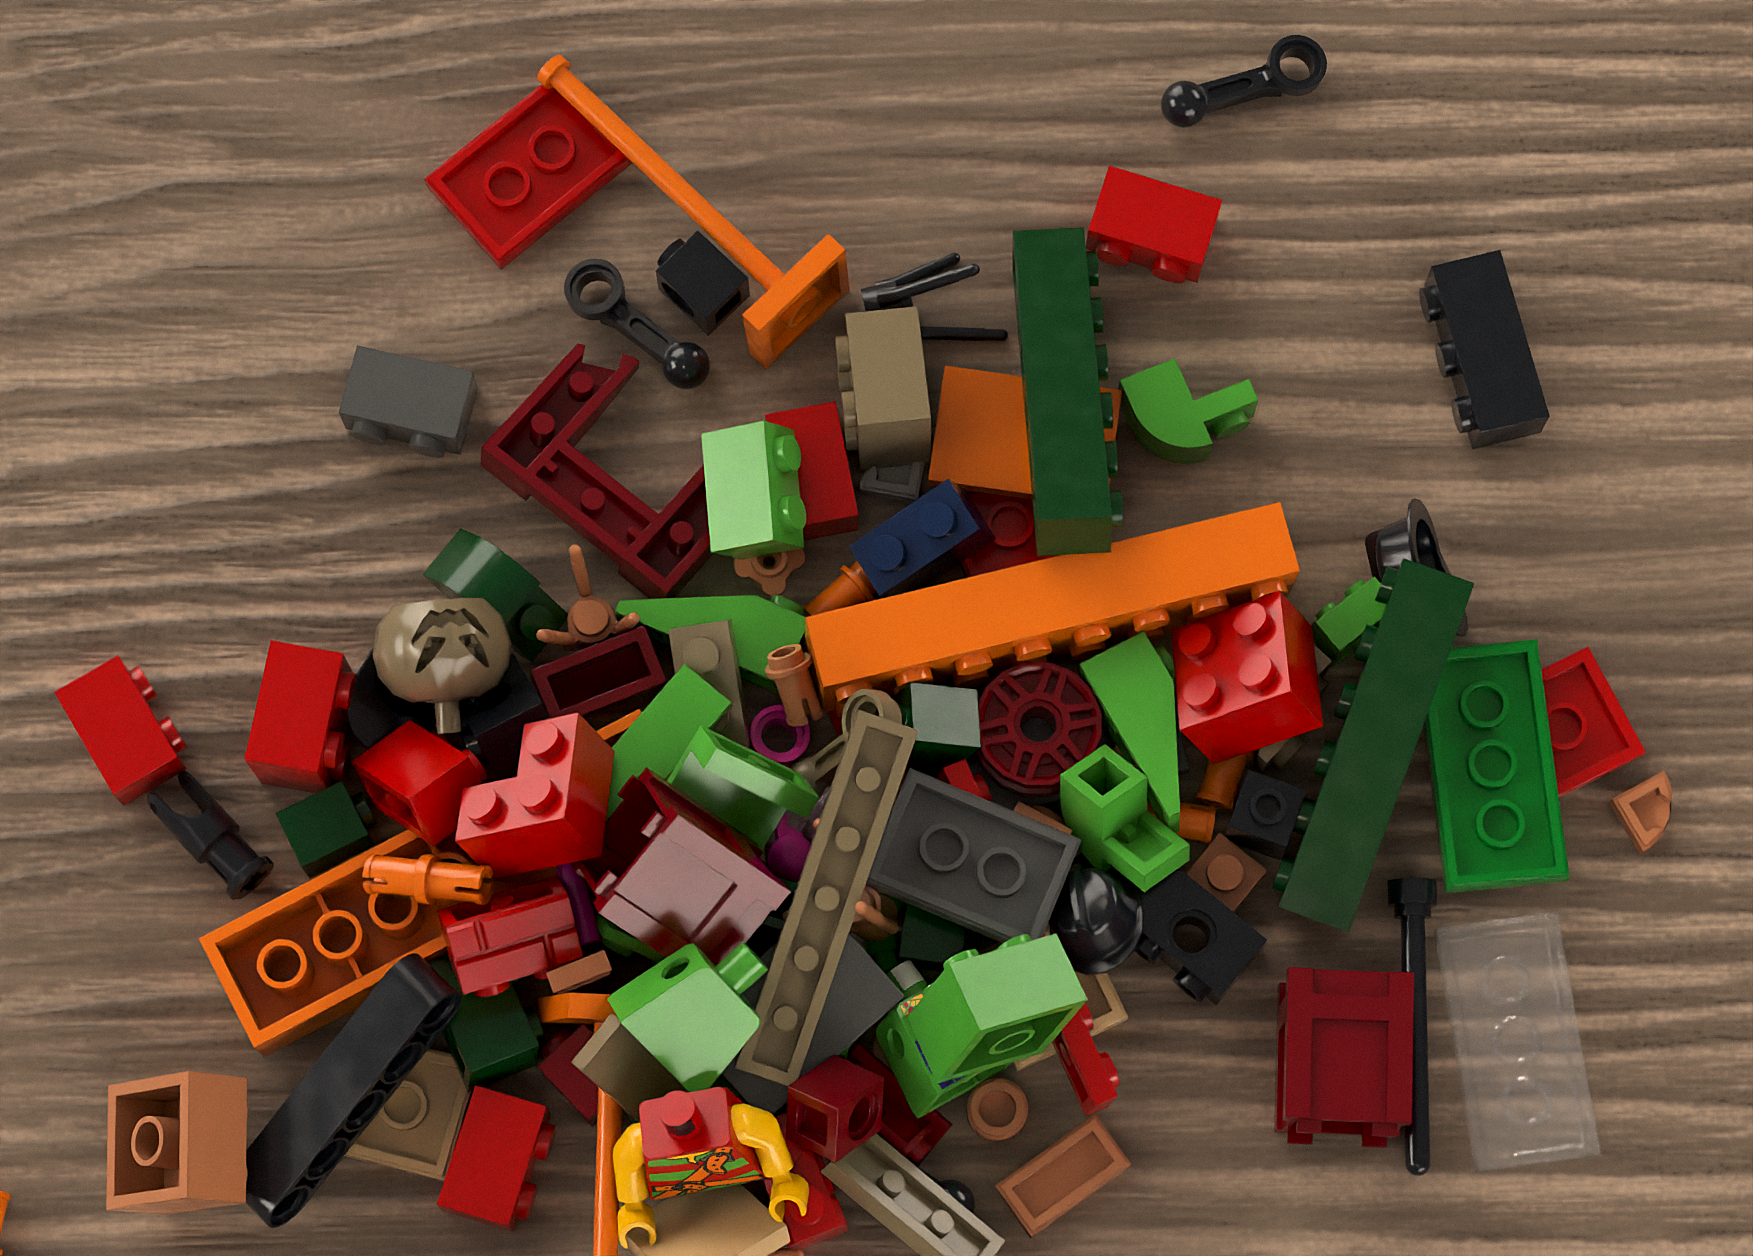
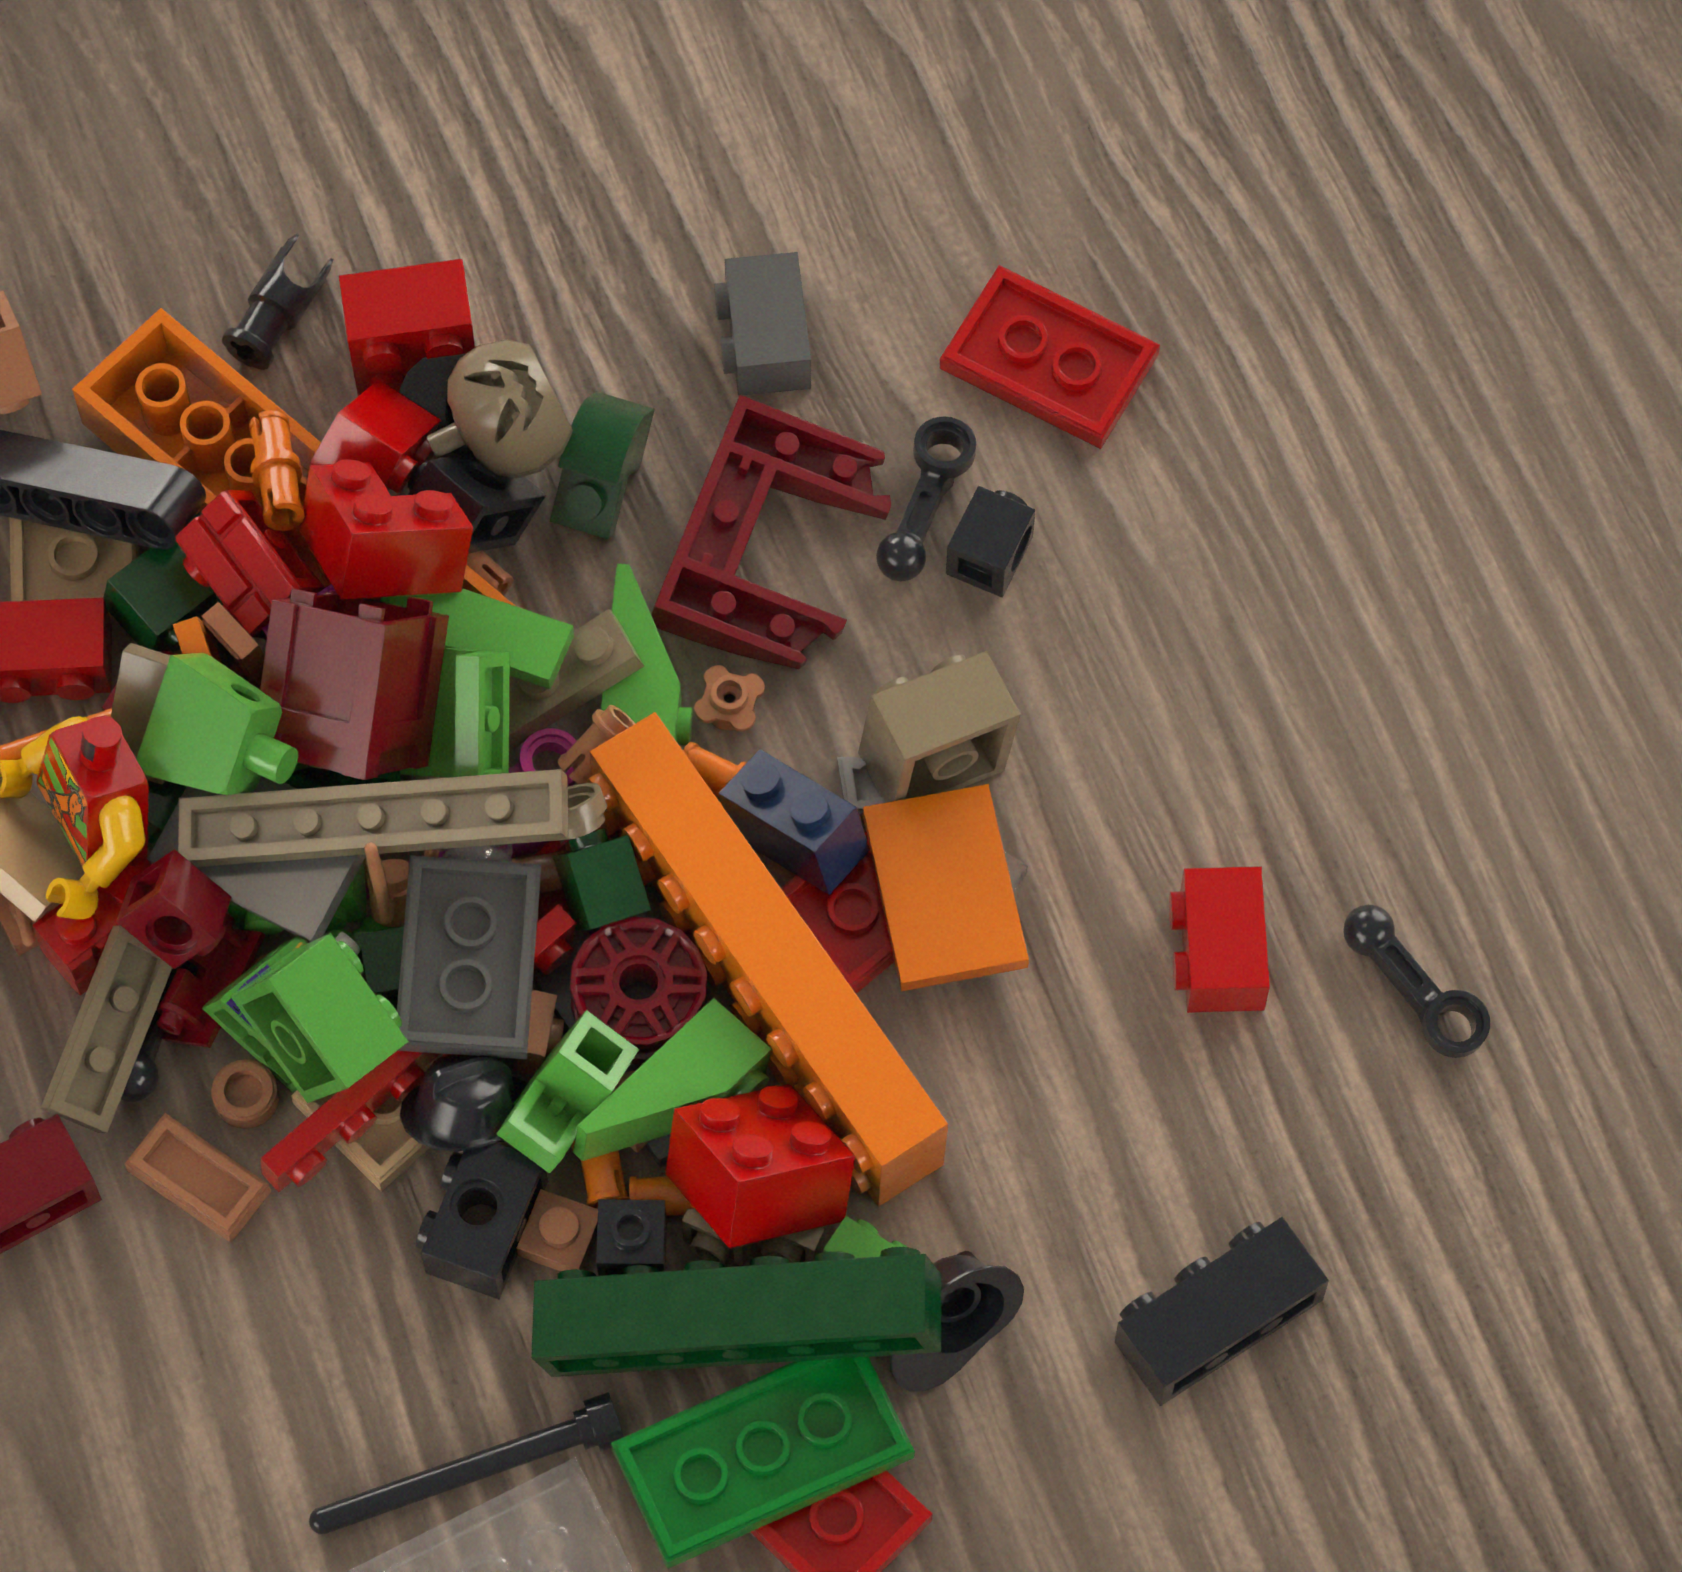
camera: 70 degrees right, 10 degrees down
red brick [54,655,187,806] -> none
dark green brick [275,781,377,878] -> none
dark red brick [530,625,667,719] -> none
nougat plant [536,544,640,651] -> none
orange tile [537,54,850,369] -> none
brick [701,421,806,560] -> none
red brick [765,401,859,541] -> none
black plant [861,253,1008,341] -> none
dark green brick [1012,227,1123,556] -> none
bright green brick [1118,358,1258,464] -> none
dark red container [1274,967,1414,1148] -> none

